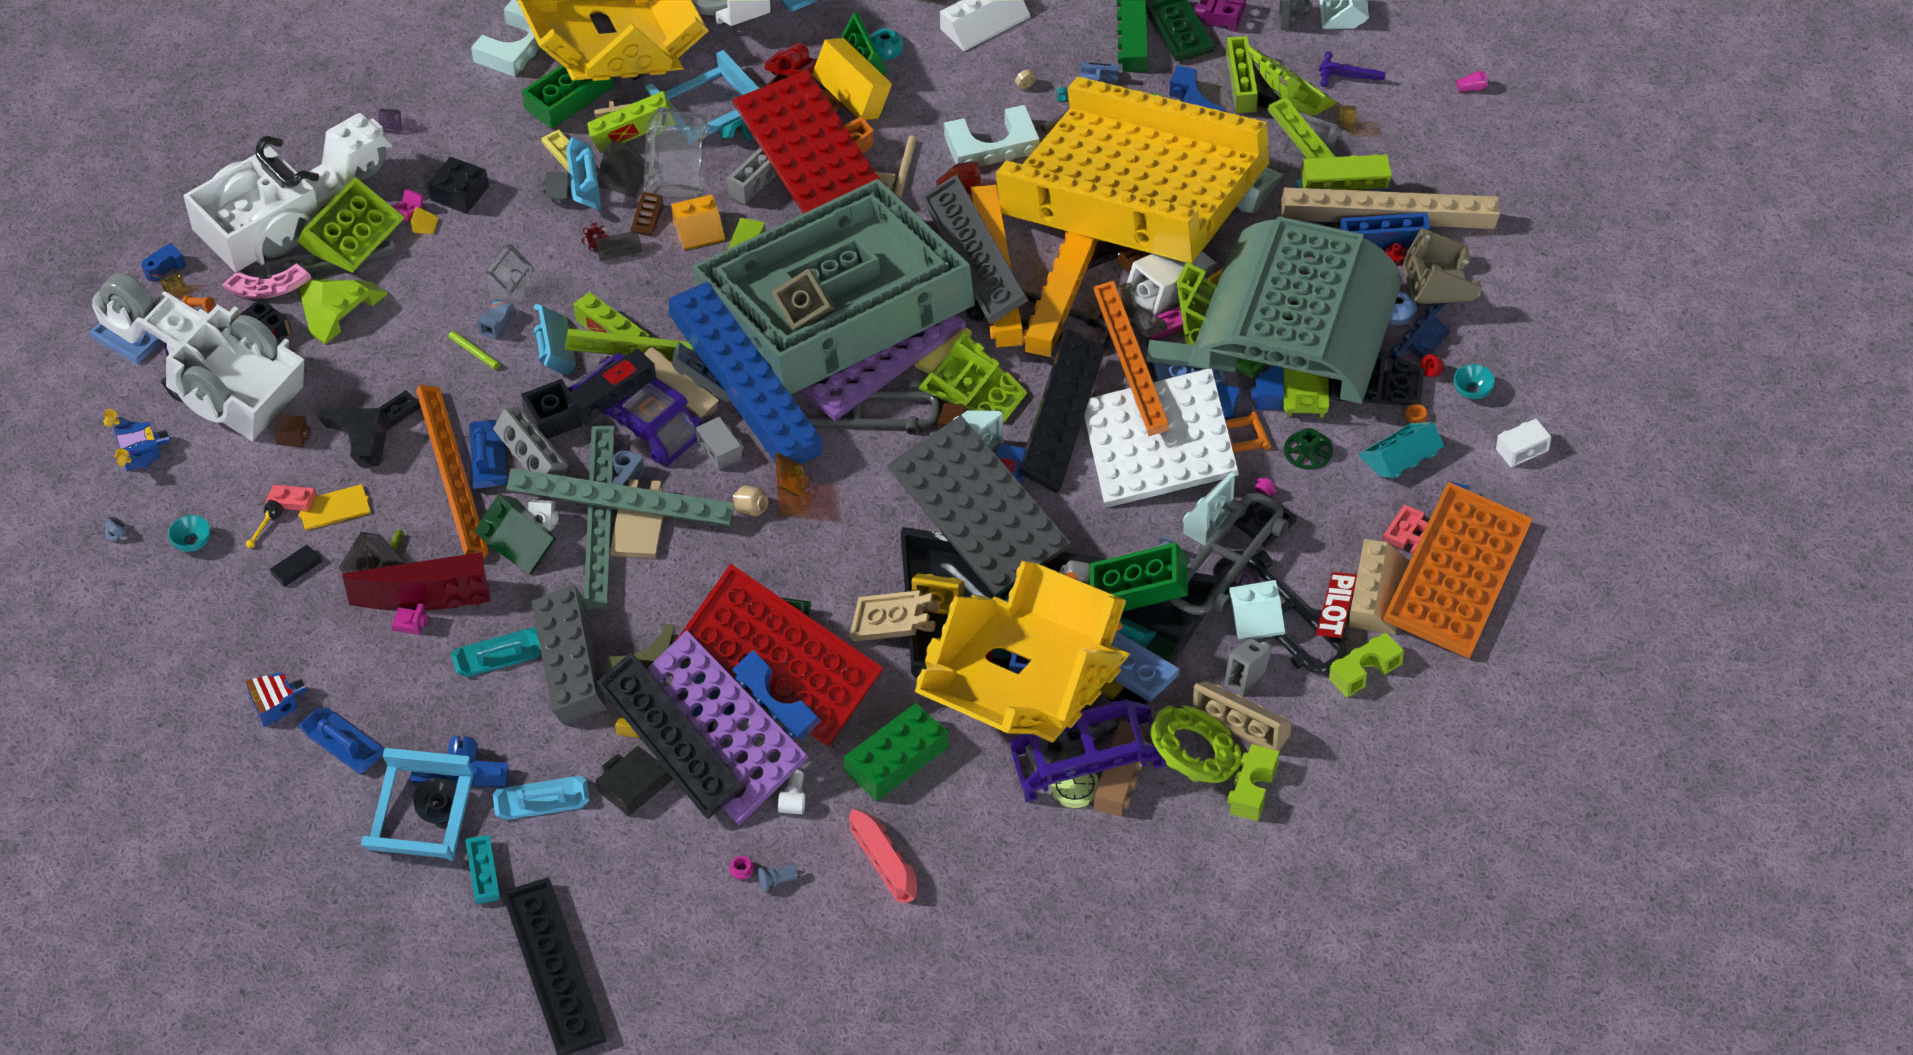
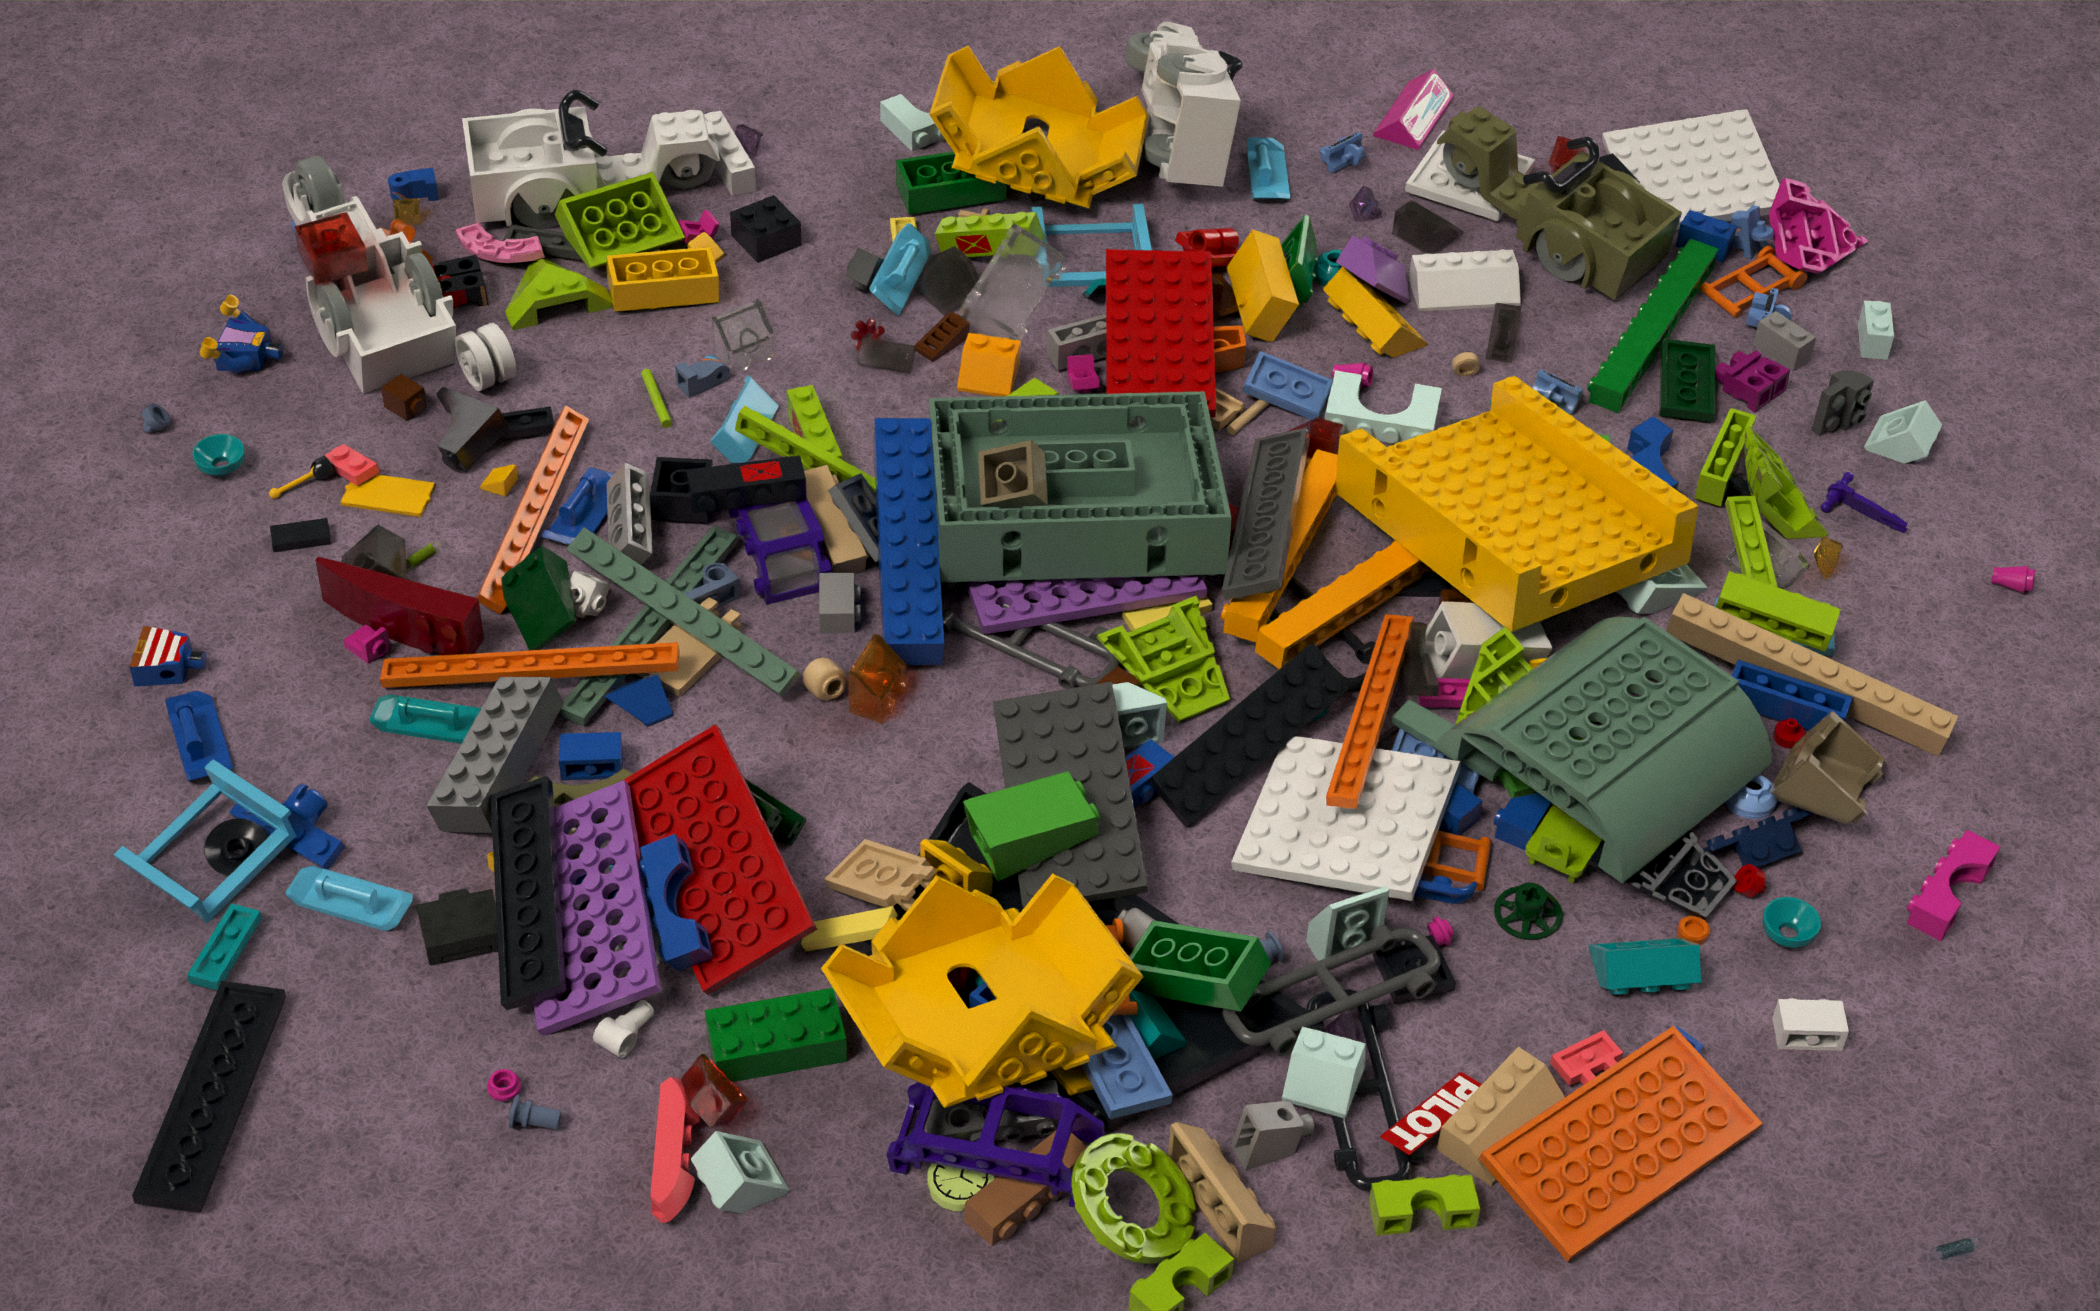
camera: 25 degrees right, 5 degrees down
none -> clear red brick [294,212,368,285]
none -> orange plate [380,642,680,688]
none -> white wheel [455,322,517,391]
none -> yellow slope [480,465,518,496]
none -> blue brick [559,732,623,781]
none -> blue slope [604,674,673,727]
none -> yellow brick [606,247,719,312]
none -> clear red slope [681,1054,749,1128]
none -> light aqua slope [691,1131,790,1213]
none -> white brick [704,111,756,197]
none -> light yellow tile [801,906,897,952]
none -> bright green slope [963,771,1100,881]
none -> dark pink bracket [1067,354,1099,393]
none -> medium blue tile [1242,351,1333,421]
none -> yellow slope [1323,266,1428,358]
none -> dark pink cone [1332,362,1373,389]
none -> medium lavender slope [1336,235,1410,304]
none -> blue piece [1414,875,1477,904]
none -> clear smoke piece [1486,303,1521,363]
none -> dark pink arch [1907,830,2001,941]
none -> clear light blue piece [1929,1237,1980,1260]

